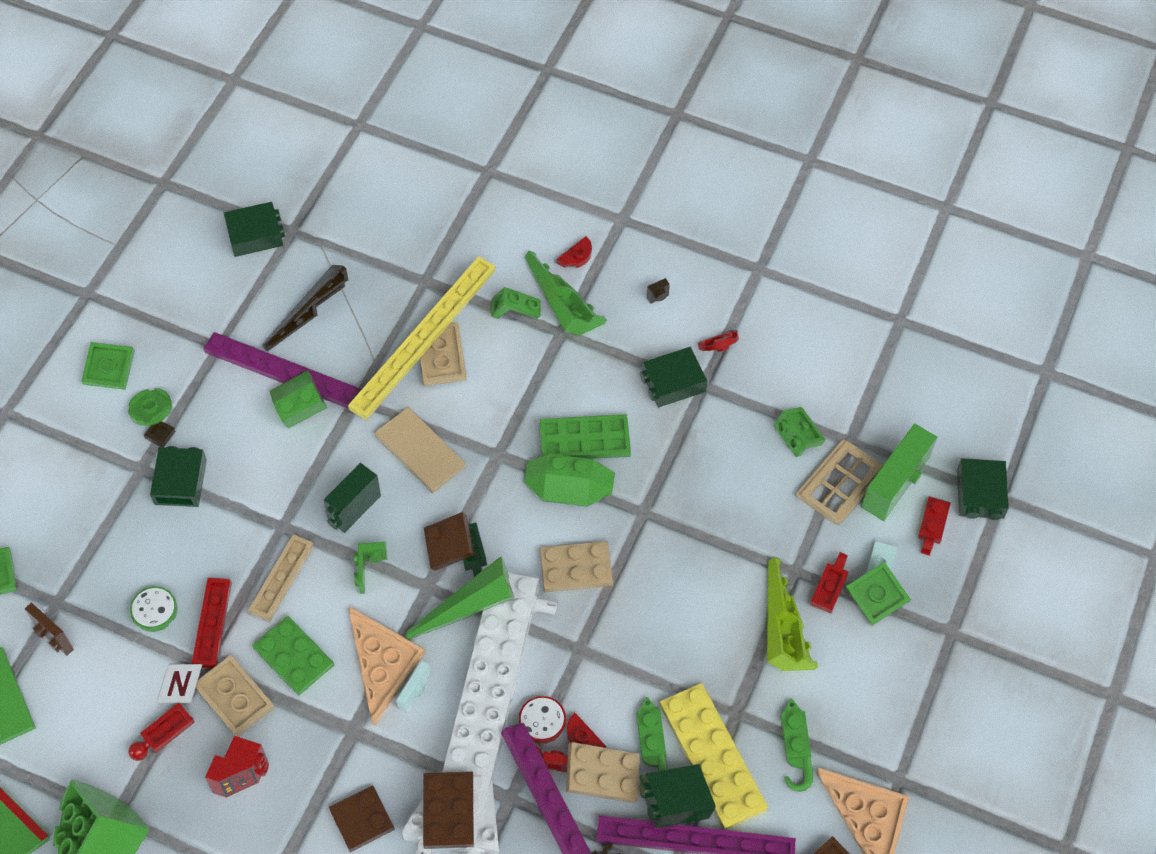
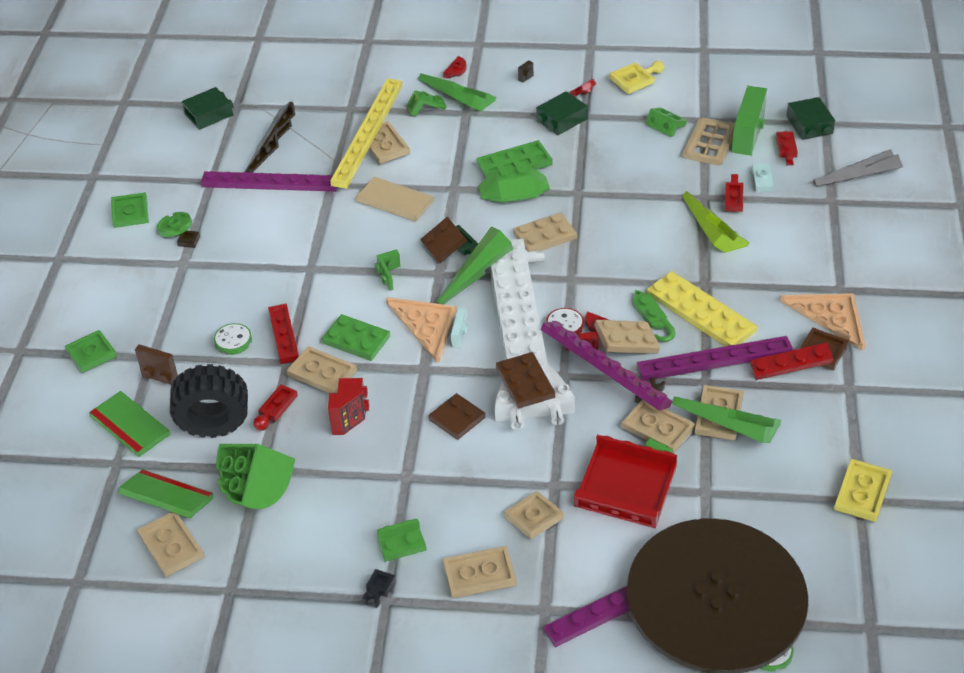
camera: 15 degrees left, 15 degrees down
dark green brick [150,446,207,507] -> none
white sticker [157,664,202,703] -> none
tan plate [248,534,314,623] -> none
bright green slope [270,371,327,428] -> none
dark green brick [323,462,381,533] -> none
dark green brick [639,764,716,829] -> none
bright green plate [780,698,813,792] -> none
bright green plate [846,561,911,626] -> none
none -> black tyre [170,364,248,438]
none -> light yellow plate [609,61,664,94]
none -> wedge [813,149,903,186]

